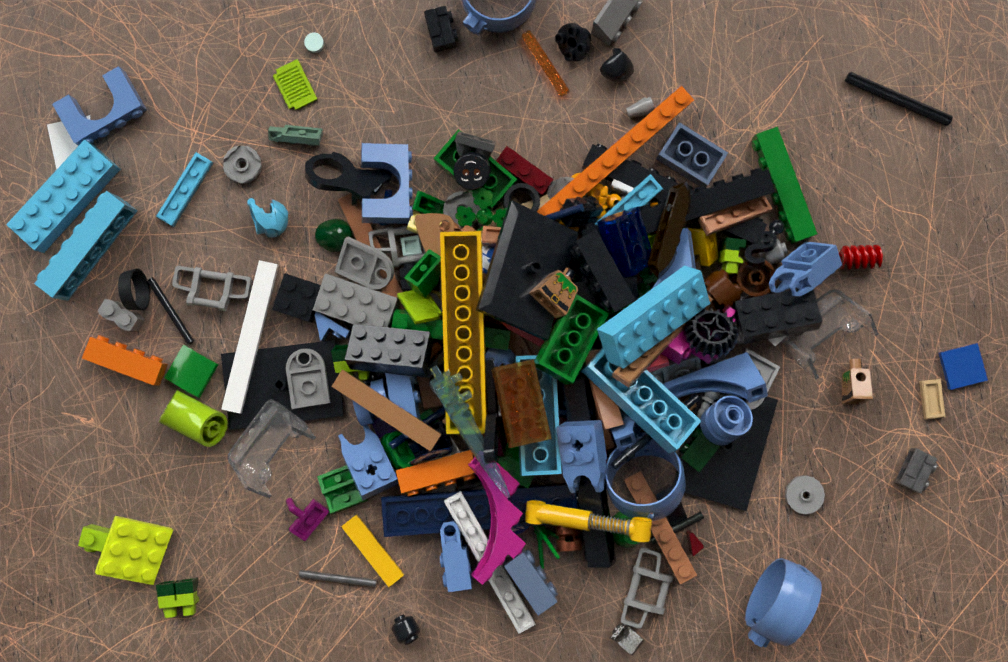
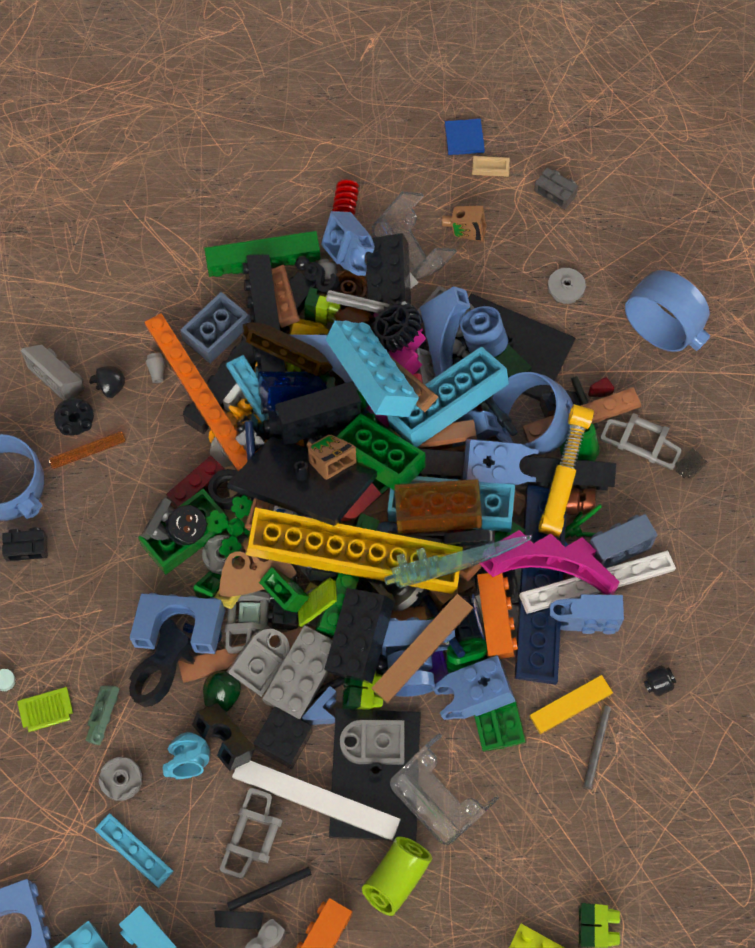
camera: 85 degrees left, 20 degrees down
green slope [164,345,219,398] -> none
magenta plate [286,498,329,541] -> none
black axle [845,72,953,126] -> none
none -> black arch [192,703,255,771]
none -> light grey axle [326,290,390,313]

